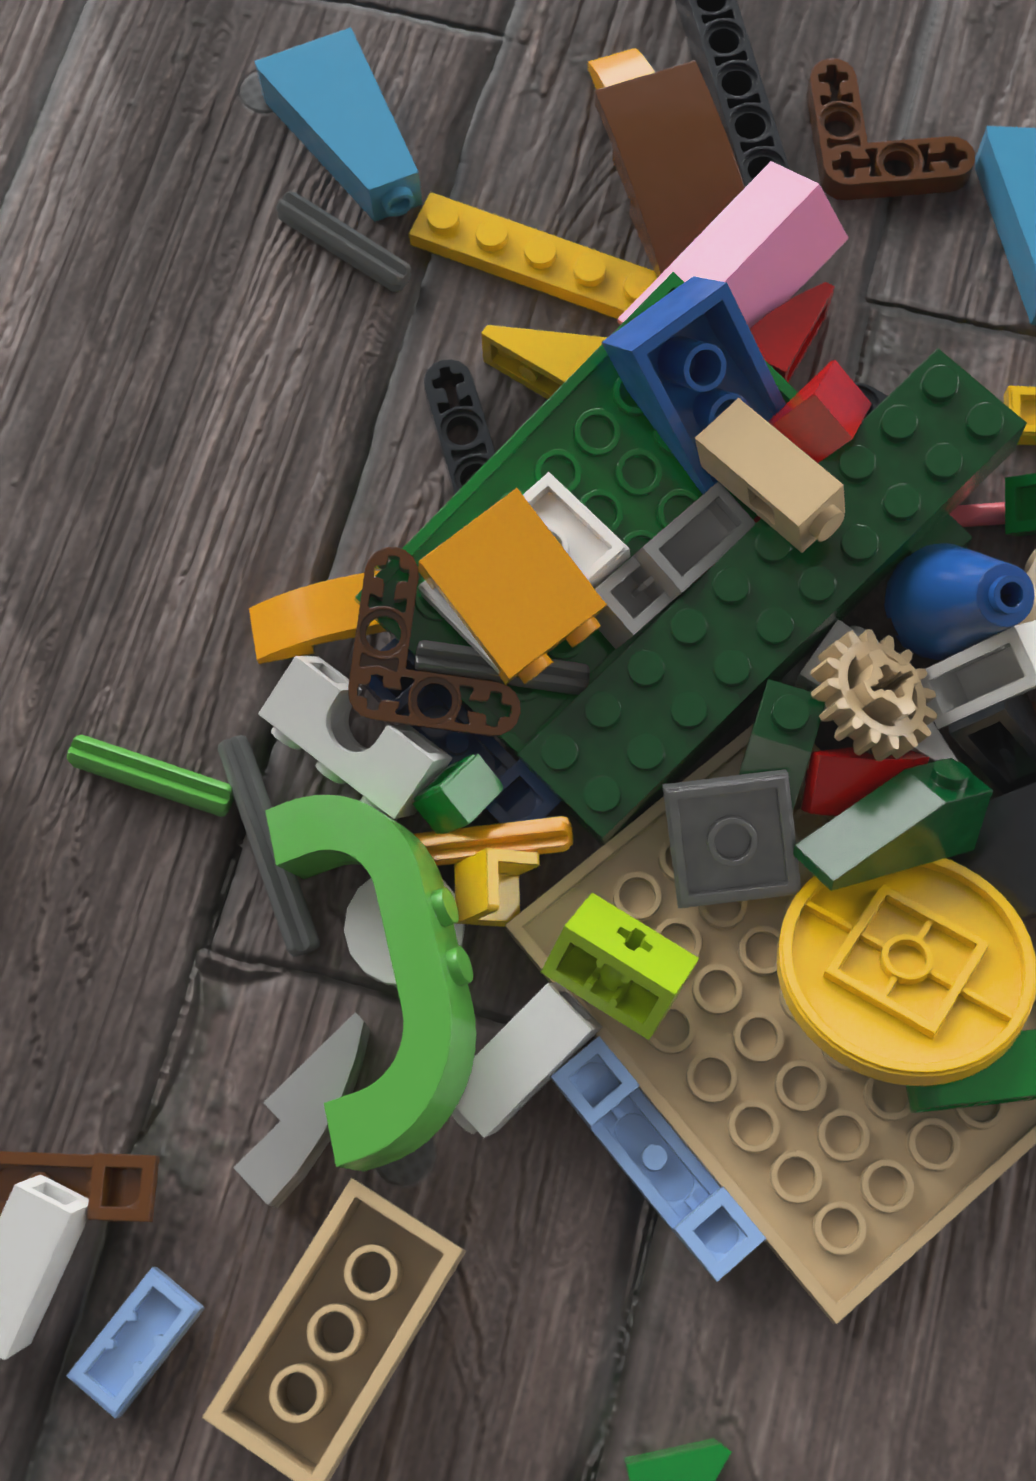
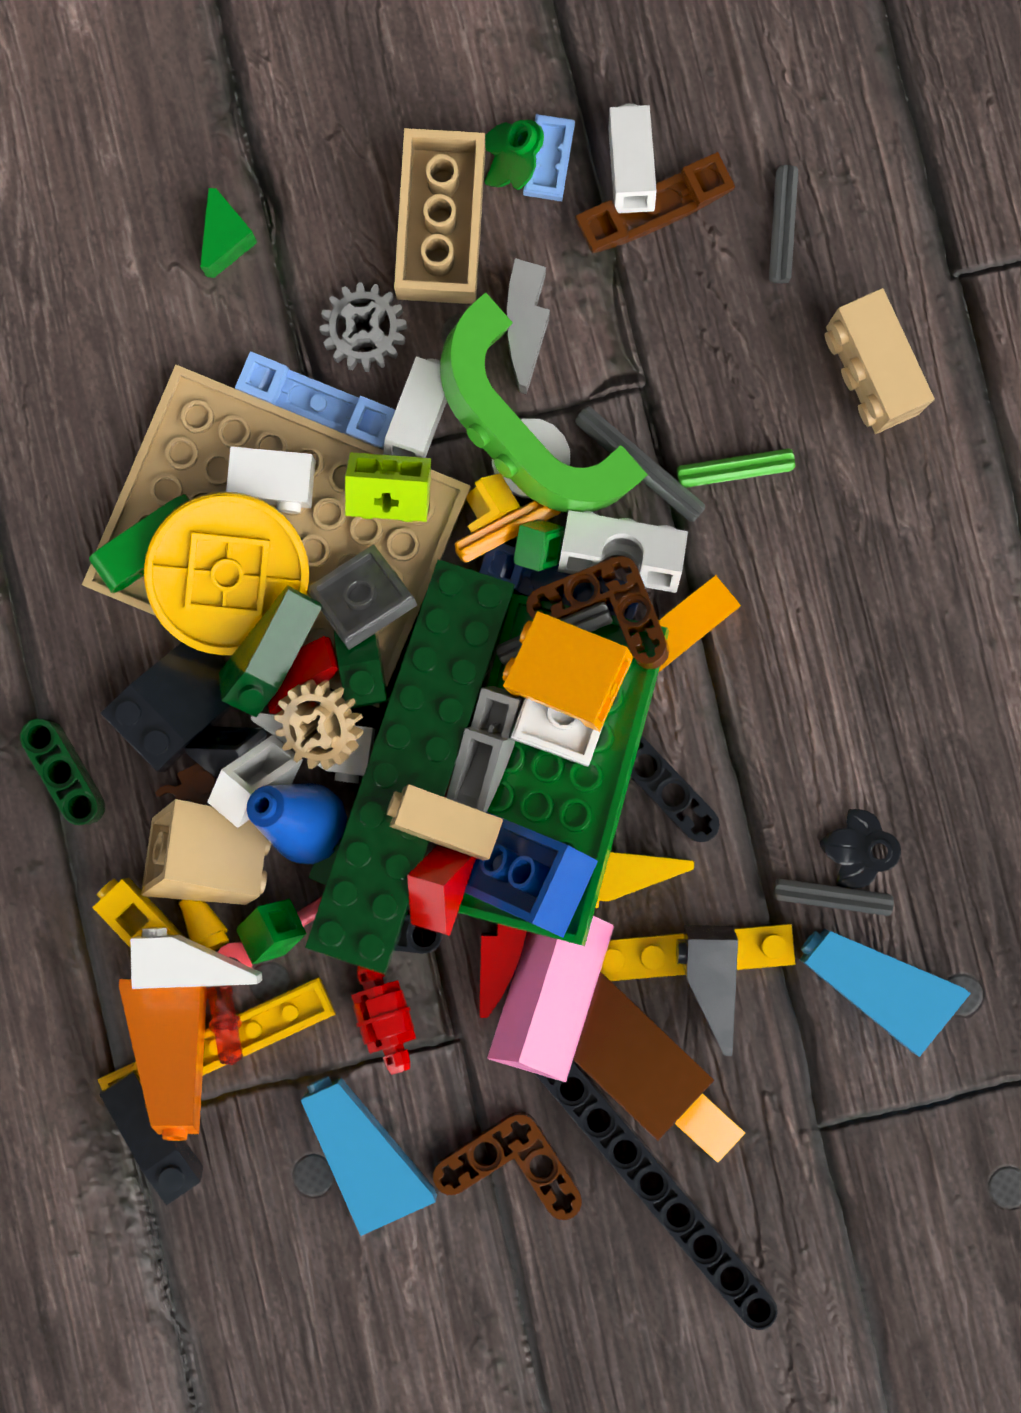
camera: 150 degrees right, 15 degrees up
none -> white brick [226,446,316,514]
none -> light grey gear [319,282,407,372]
none -> red piece [351,966,416,1075]
none -> green plate [485,120,544,190]
none -> slope [676,925,738,1056]
none -> black plate [820,809,901,889]

